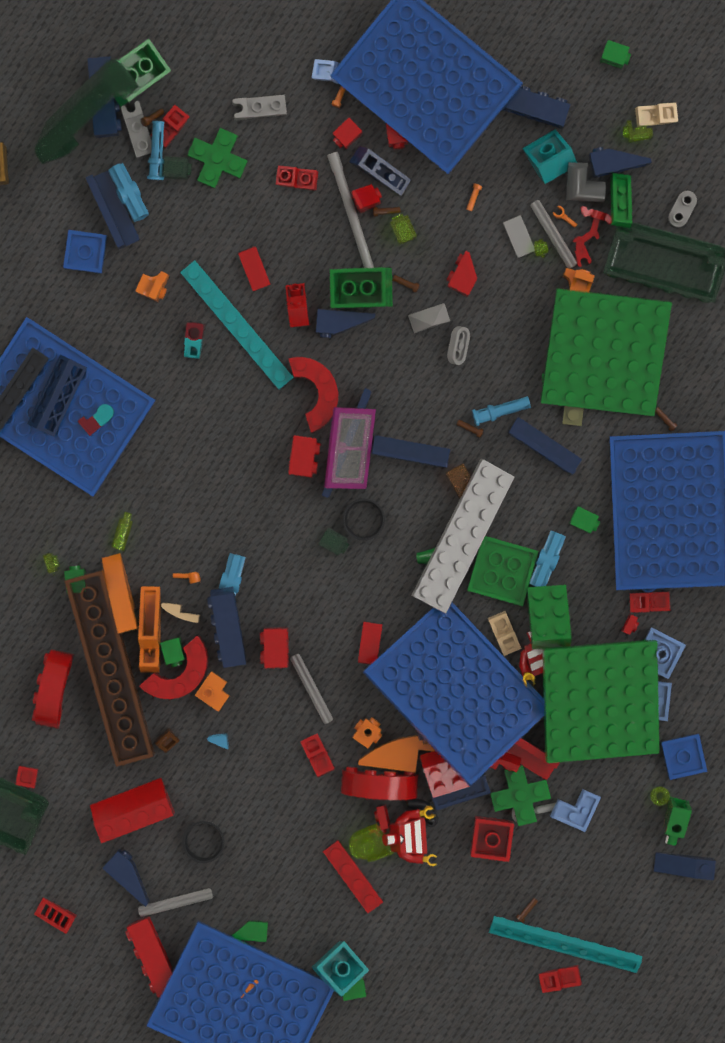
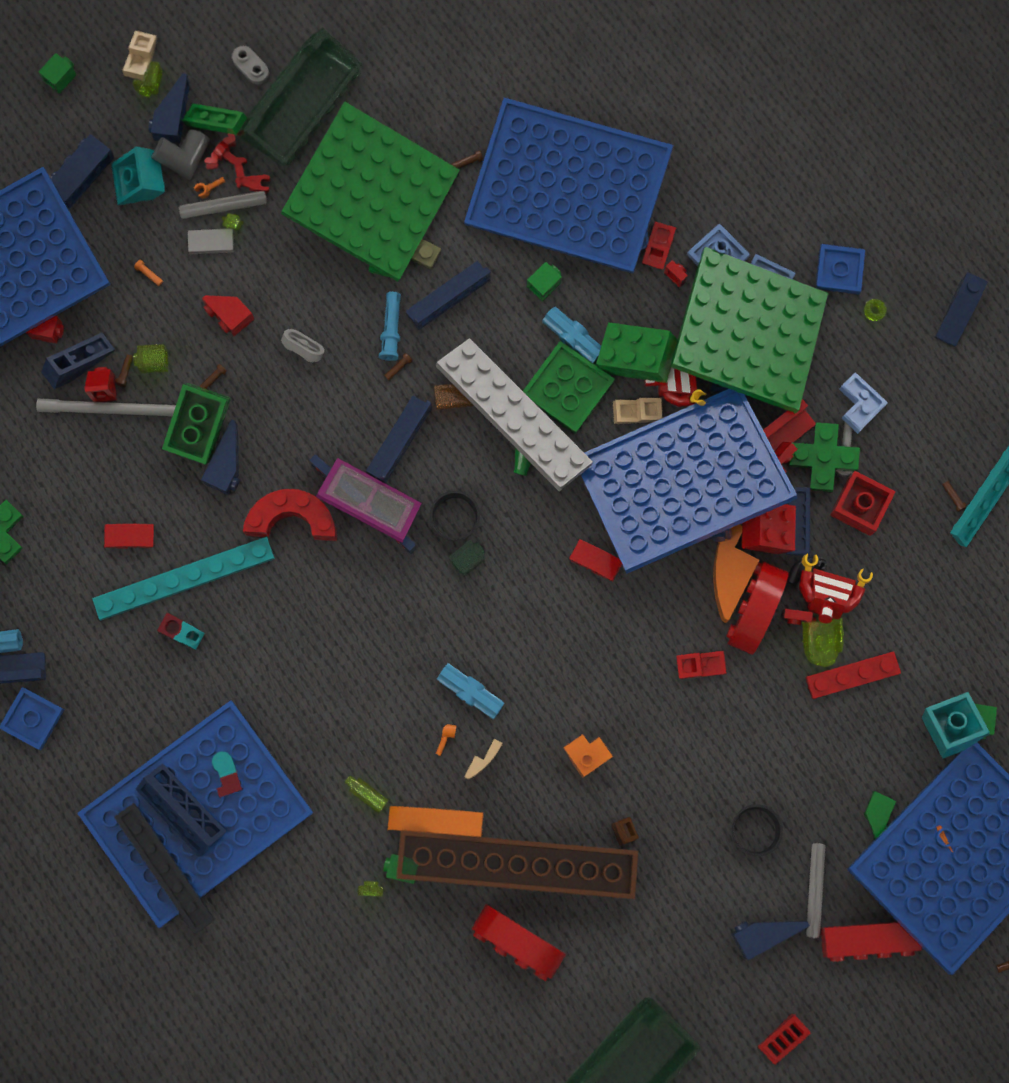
camera: 75 degrees left, 10 degrees down
red plate [16,766,38,788] -> none
red slope [90,778,175,844] -> none
orange brick [136,271,169,302] -> none
orange slope [138,587,161,672] -> none
red brick [139,635,208,699] -> none
green brick [160,637,186,667] -> none
dark blue brick [207,587,246,668] -> none
dark azure slope [207,733,229,749] -> none
red brick [260,627,289,668] -> none
red slope [276,166,319,190] -> none
red slope [285,283,309,327] -> none
red brick [288,435,321,478] -> none
light grey axle [290,654,333,724] -> none
red brick [332,118,362,149] -> none
orange brick [352,717,382,748] -> none
light grey slope [408,303,450,333] -> none
orange brick [563,268,595,292] -> none
green torso [663,797,692,845] -> none

